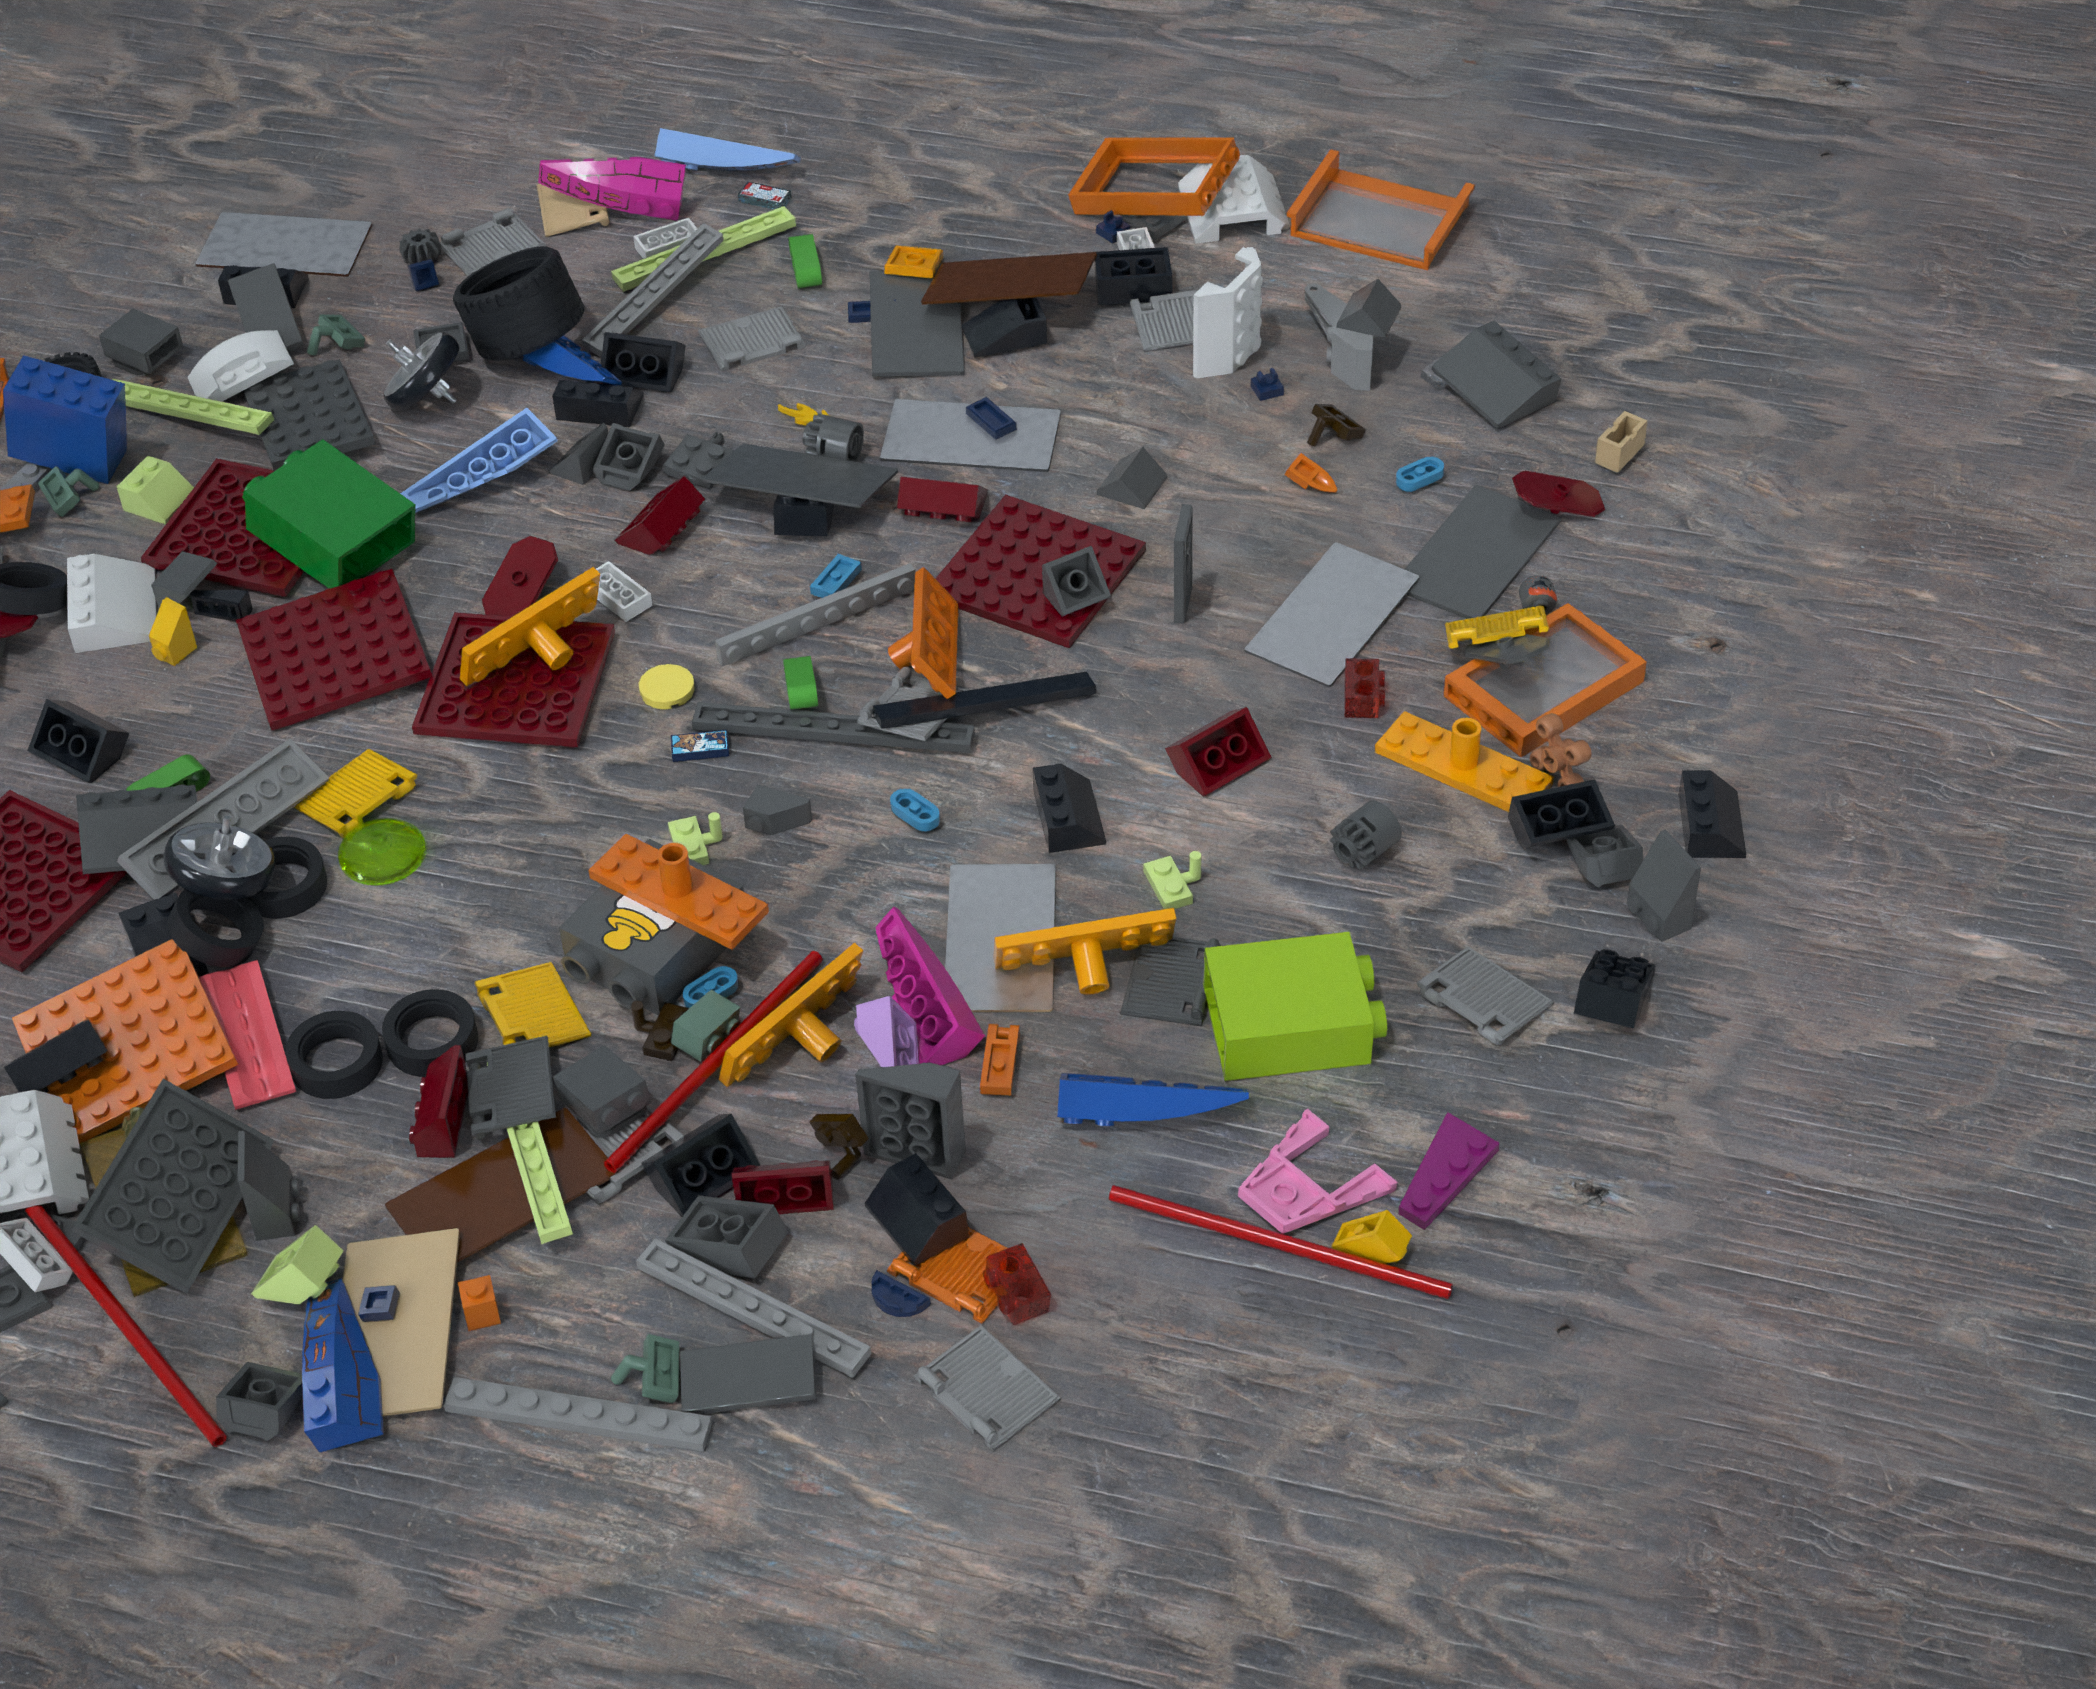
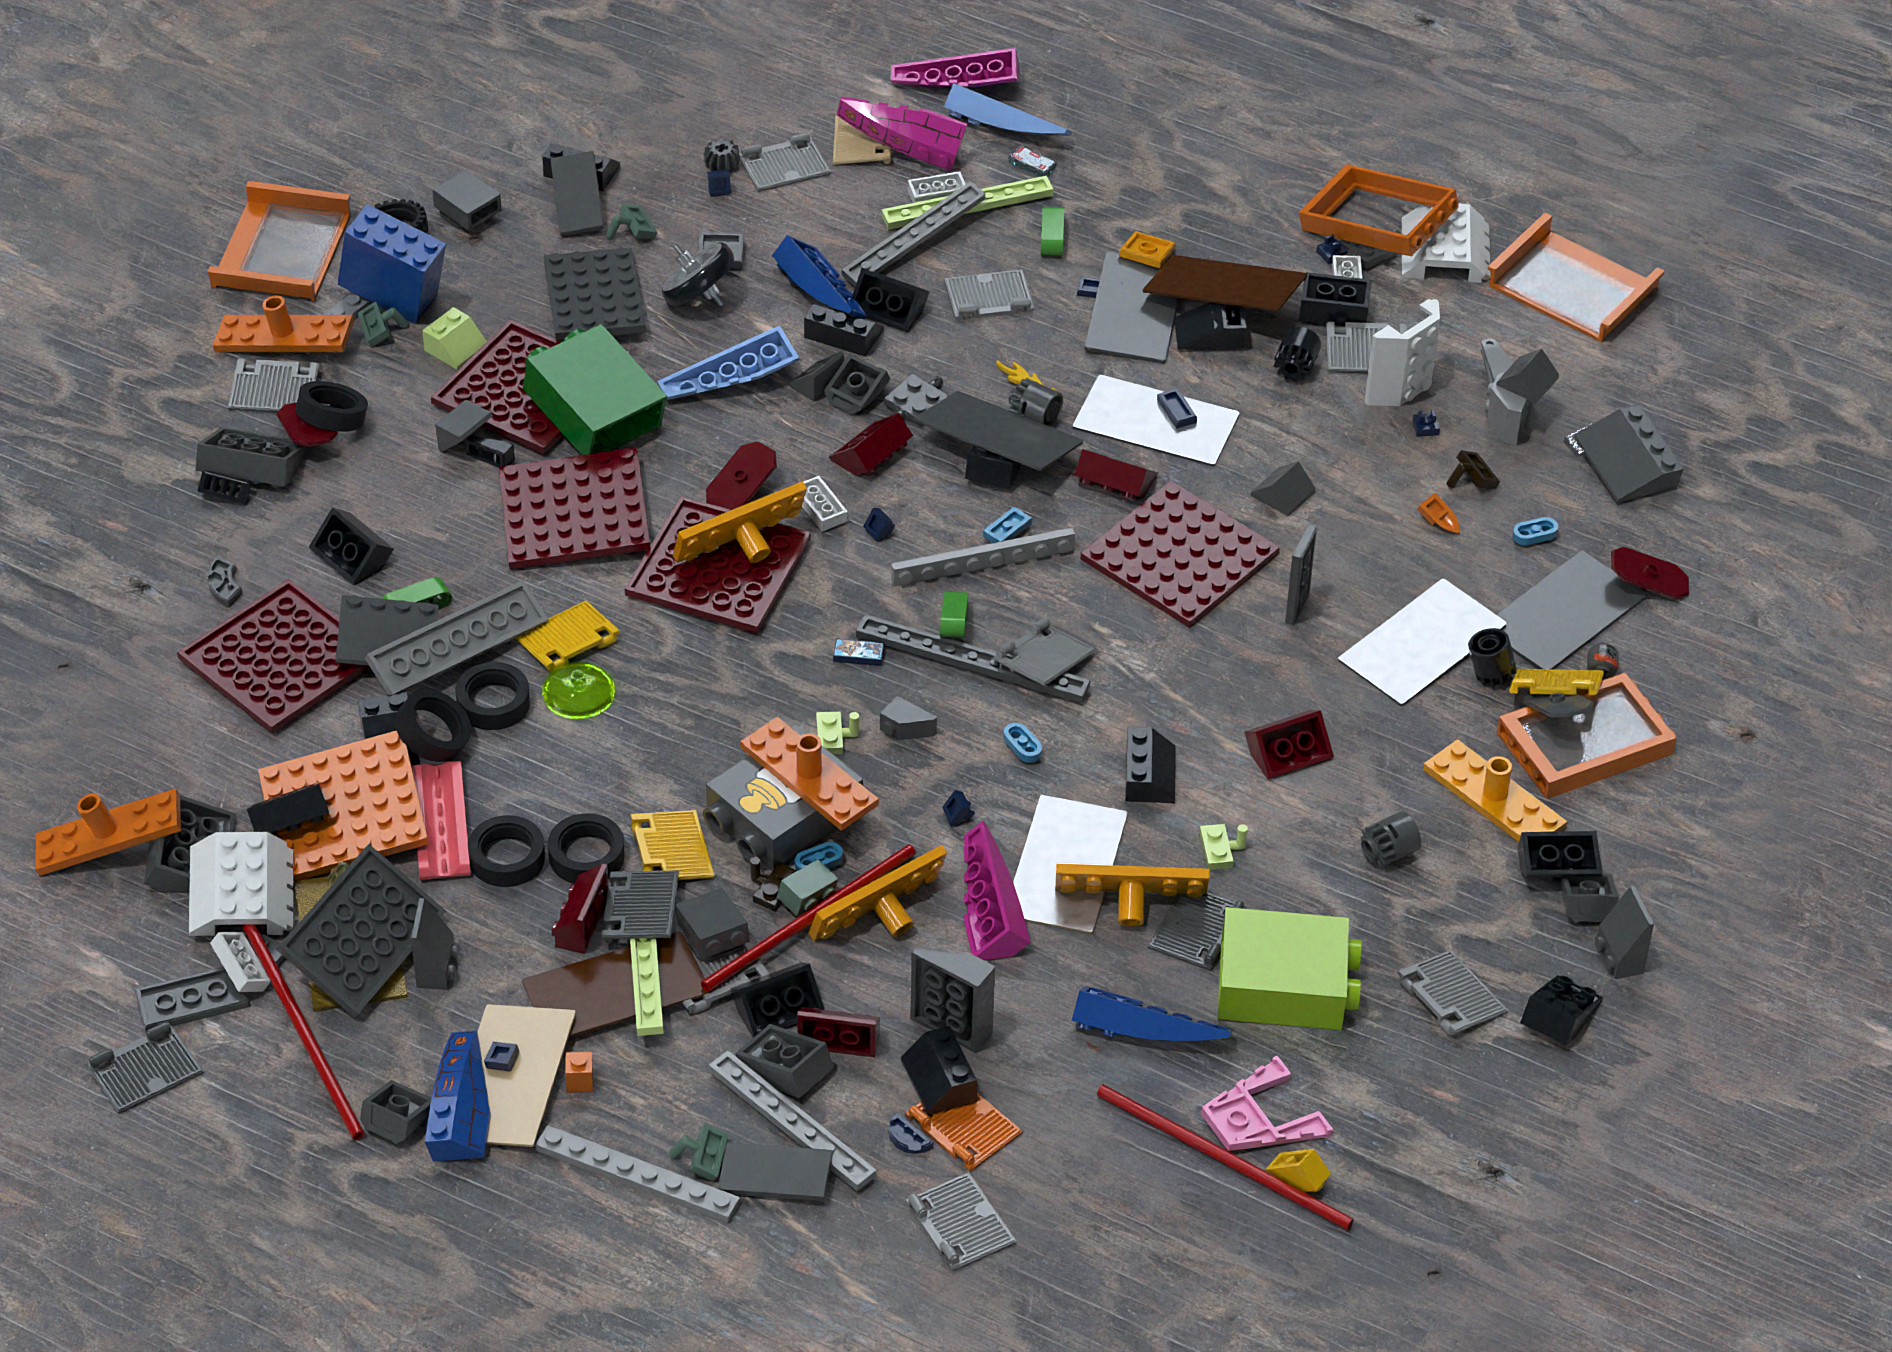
camera: 10 degrees right, 0 degrees up
white slope [67,554,157,653] -> none
yellowish green tile [112,379,275,435] -> none
yellow slope [149,597,197,666] -> none
flat silver wheel [164,816,276,900] -> none
white slope [187,330,294,402] -> none
flat silver piece [196,212,372,277] -> none
yellowish green slope [251,1225,344,1305] -> none
black tyre [453,246,585,361] -> none
light yellow tile [638,664,695,709] -> none
dark brown plate [809,1114,869,1180] -> none
lavender slope [854,996,919,1067] -> none
black tile [873,671,1096,729] -> none
orange plate [888,567,958,699] -> none
orange plate [980,1023,1020,1096] -> none
clear red brick [983,1243,1051,1325] -> none
dark grey slope [1042,545,1111,616] -> none
clear red brick [1344,658,1385,718] -> none
magenta wing [1398,1112,1499,1230] -> none
nougat gear [1530,713,1592,787] -> none
tan brick [1595,411,1648,473] -> none
black slope [1678,770,1746,858] -> none
none -> dark blue tile [863,508,896,541]
none -> dark pink wedge [891,48,1020,88]
none -> dark blue tile [942,790,975,826]
none -> black gear [1273,326,1321,381]
none -> black gear [1468,628,1517,687]

